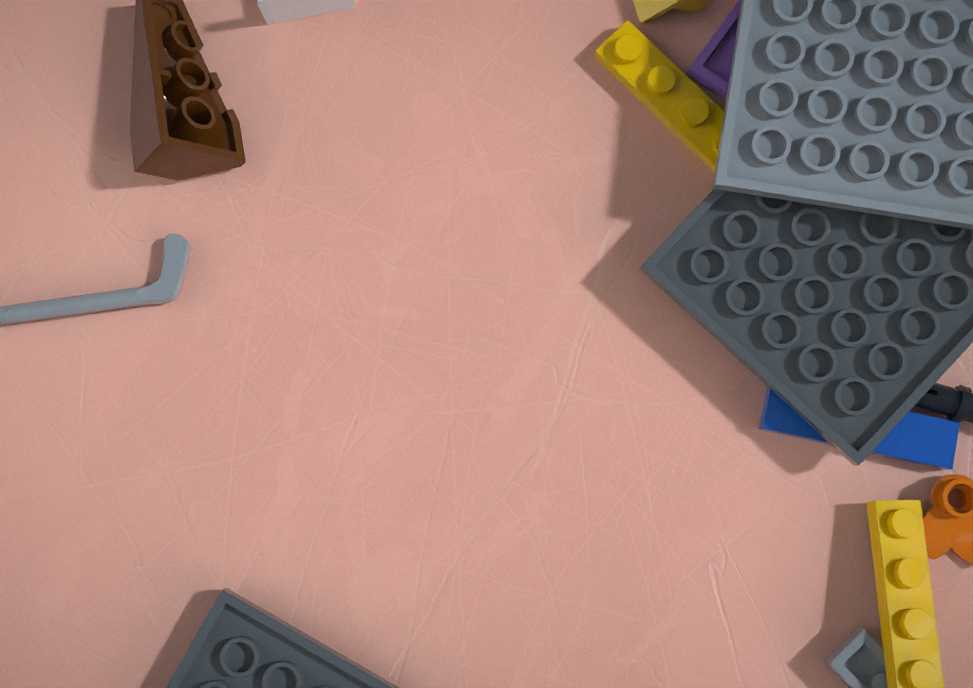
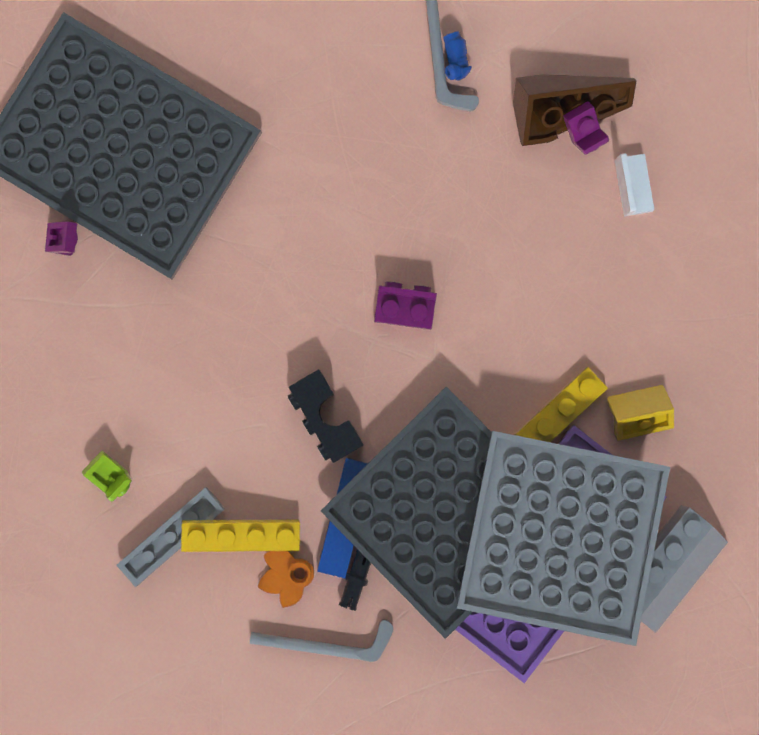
camera: 85 degrees right, 5 degrees up
none -> black arch [287,369,364,463]
none -> magenta bracket [374,282,437,330]
none -> blue arm [443,31,472,81]
none -> magenta bracket [563,101,609,155]

